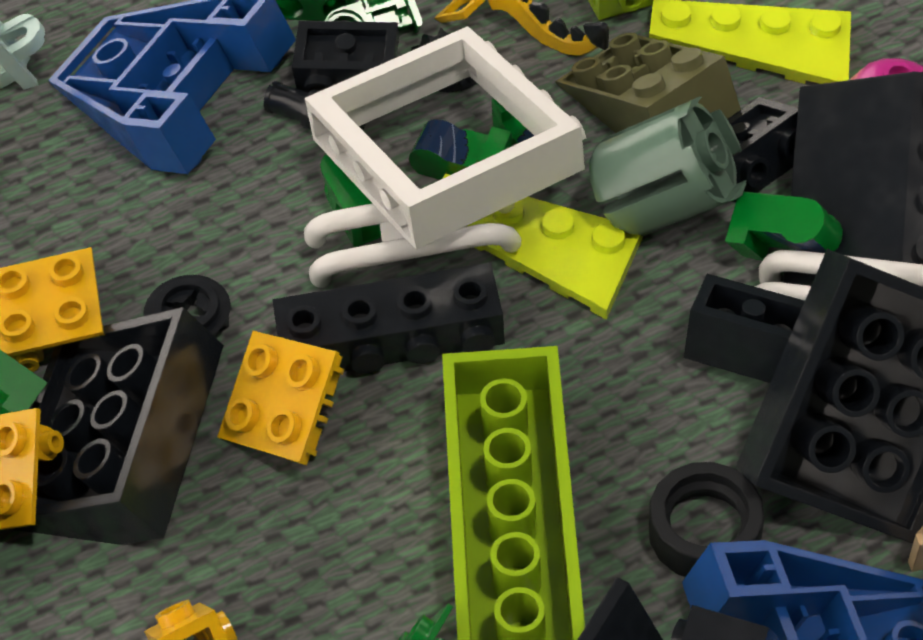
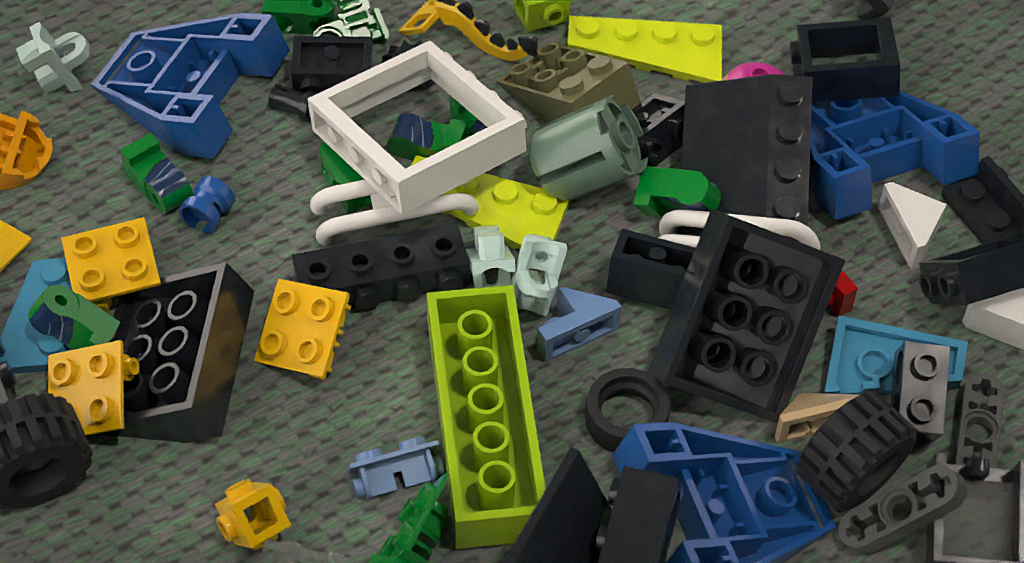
camera: 10 degrees left, 0 degrees up
black gear [144,275,232,338] -> none
none -> green leg [120,133,193,215]
none -> blue wheel [179,176,236,234]
none -> medium blue hinge [347,437,444,500]
none -> light aqua hips [466,225,516,288]
none -> light aqua hips [510,234,567,316]
none -> medium blue slope [537,287,622,363]

